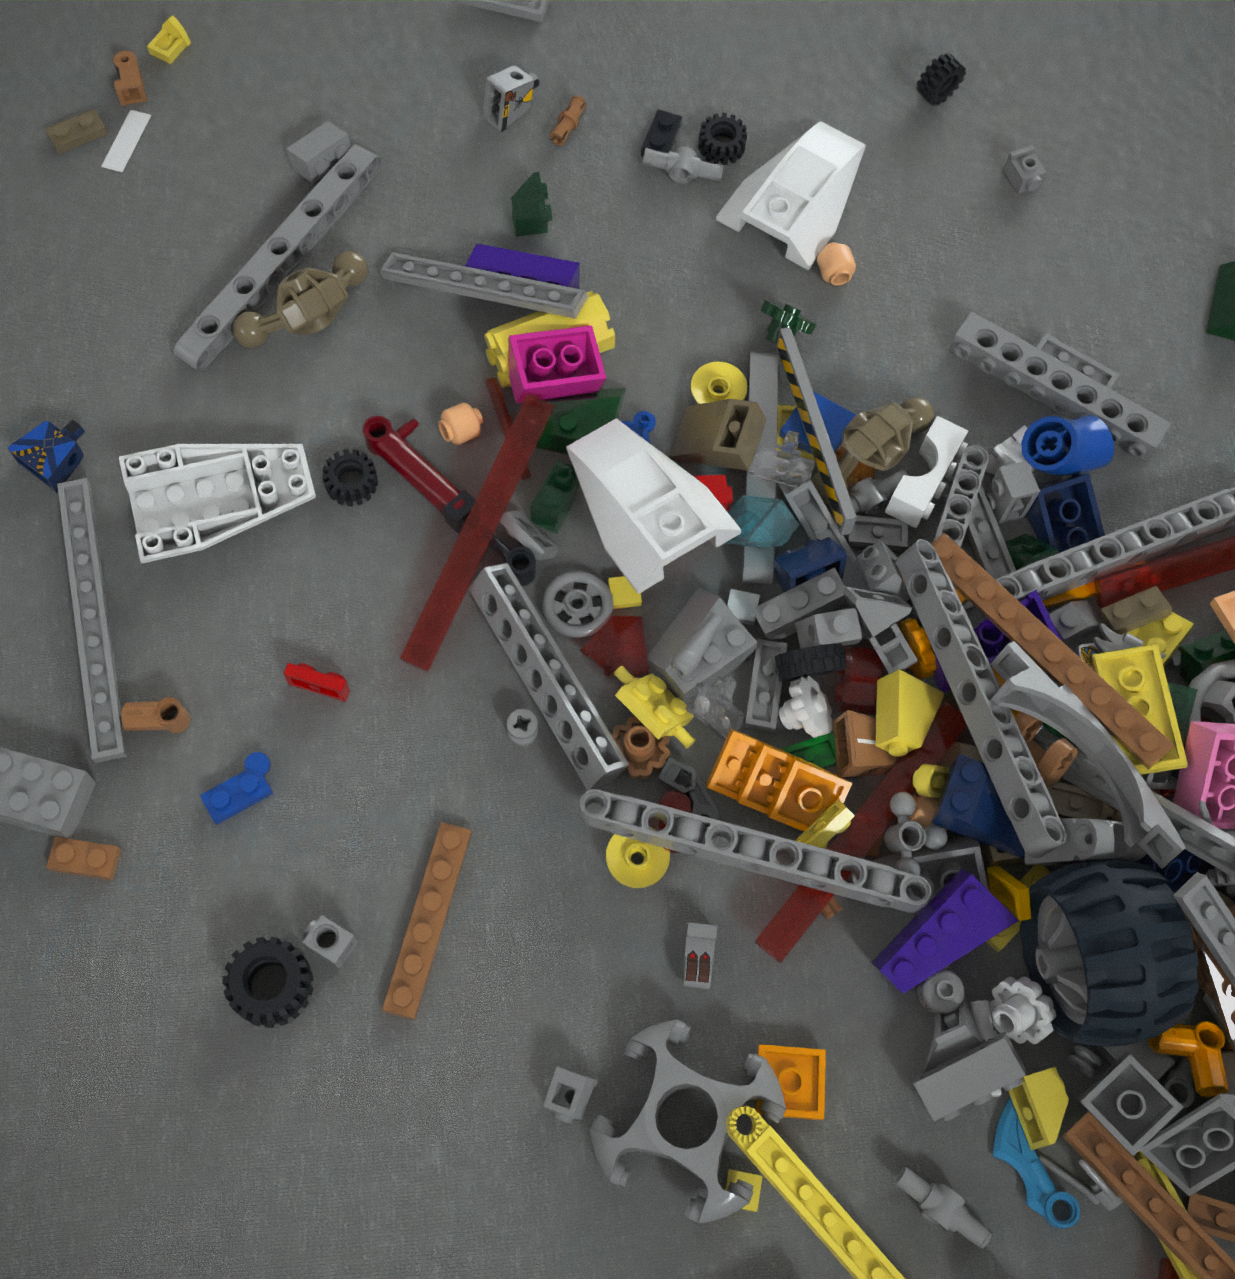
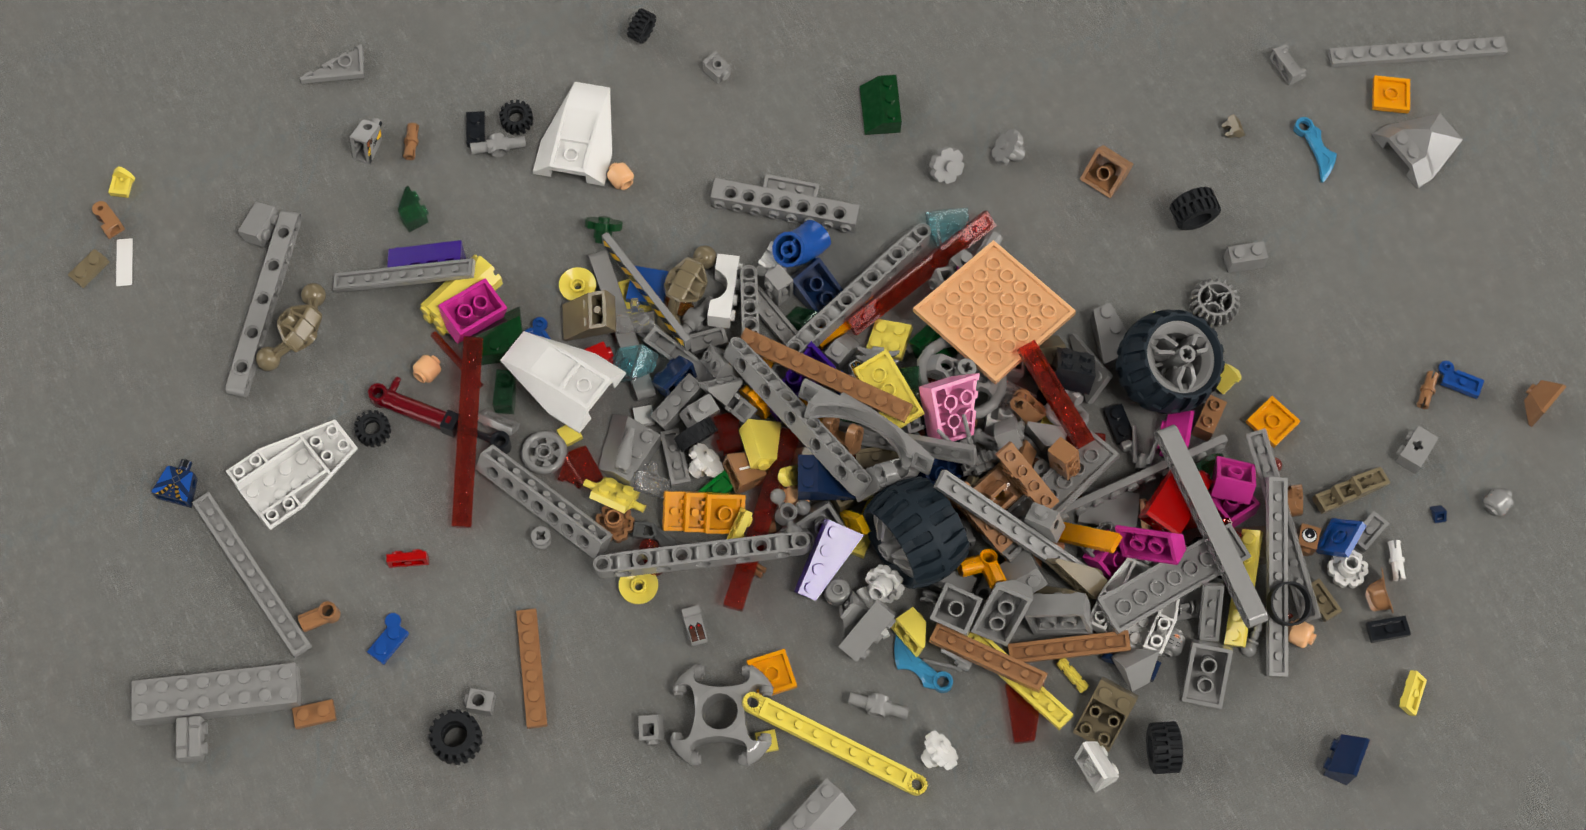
camera: 20 degrees left, 0 degrees up
dark tan plate [1101,586,1172,635] -> none

